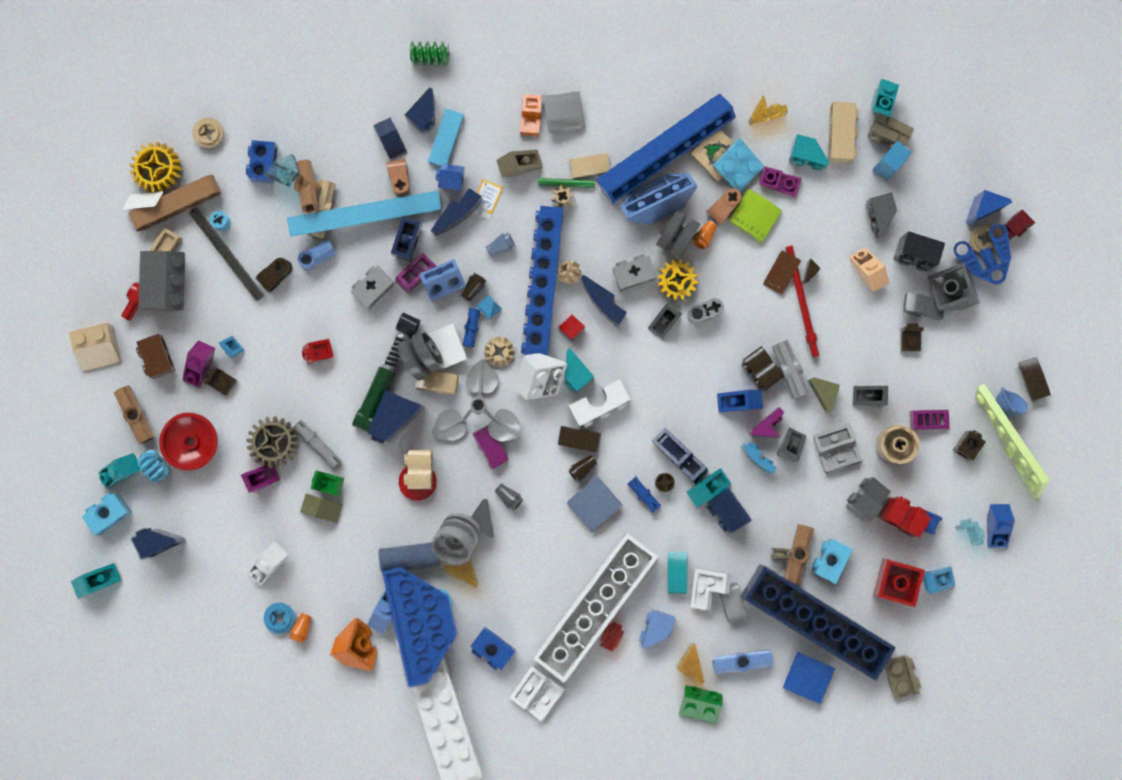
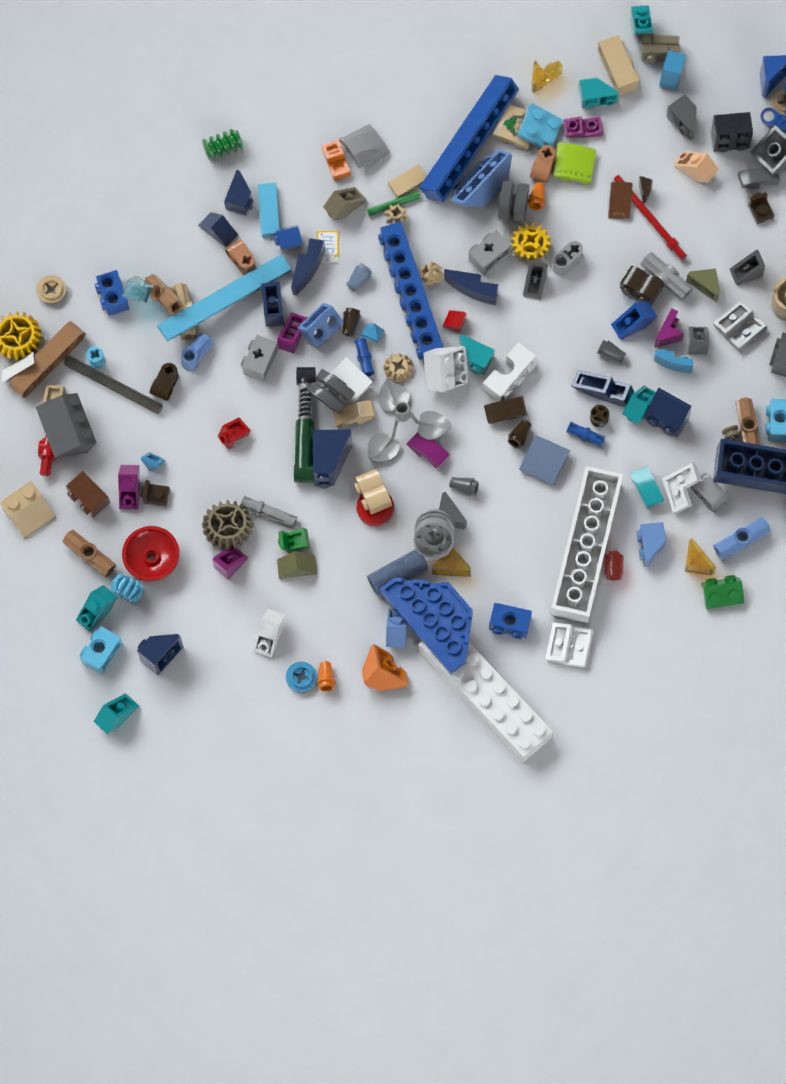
camera: 15 degrees left, 15 degrees down
none -> dark grey cone [597,340,626,363]

